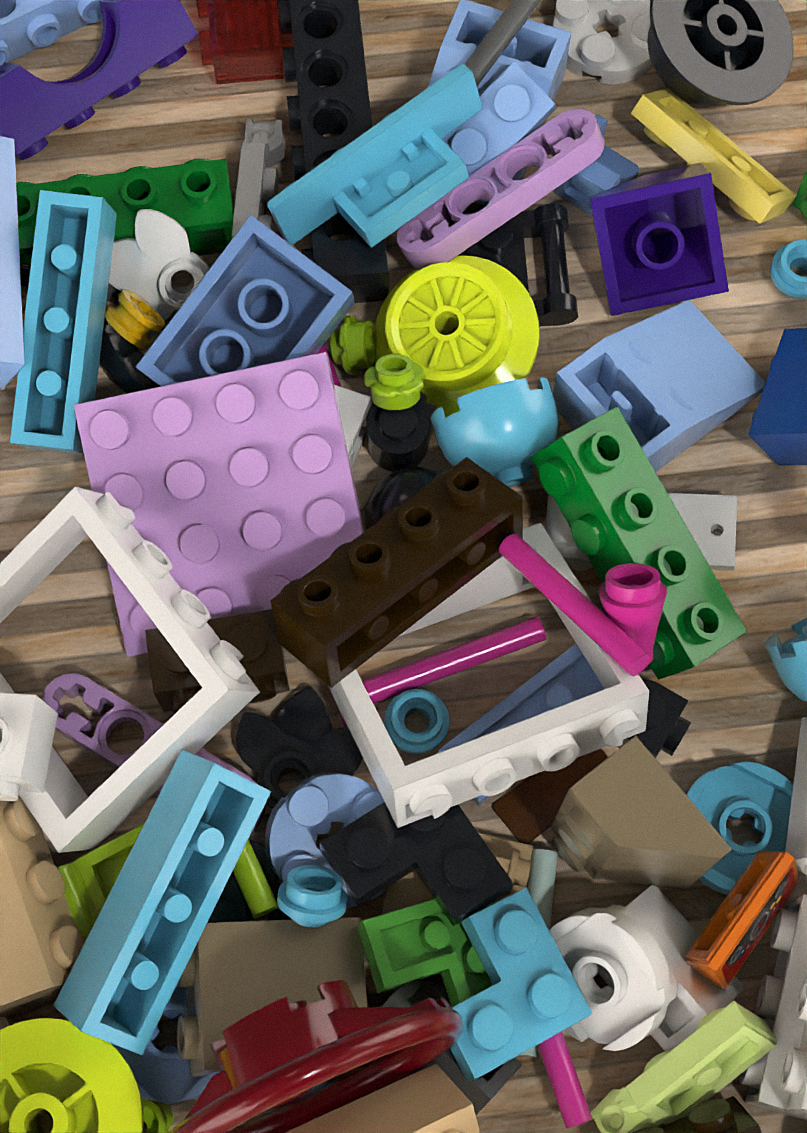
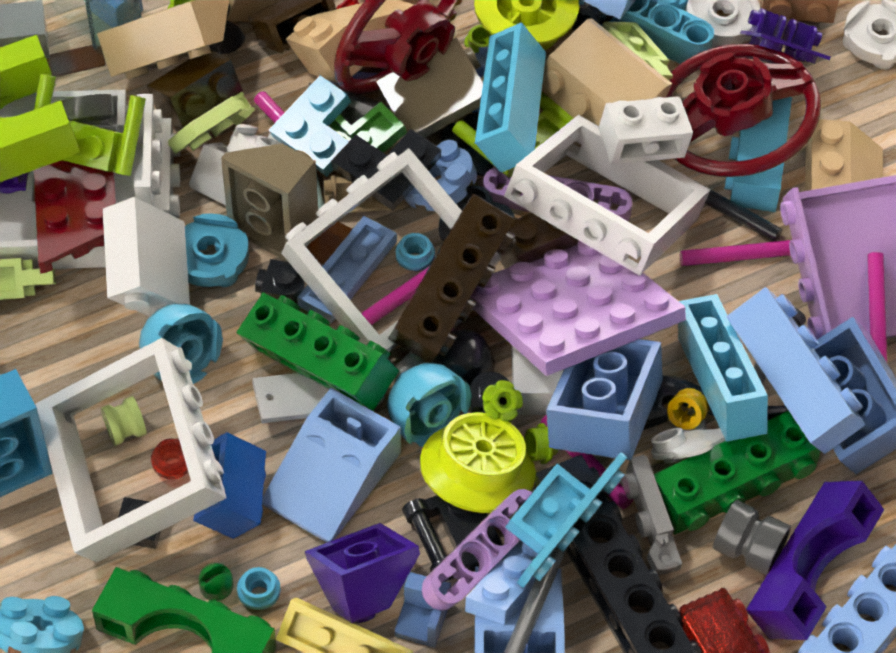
camera: 160 degrees right, 15 degrees down
medium azure plate [277,865,347,927] -> none
dark pink bar [499,534,650,676] -> none
dark pink cone [599,563,667,664] -> none
orange slope [685,851,799,990] -> none
none -> dark grey wheel [713,500,791,576]

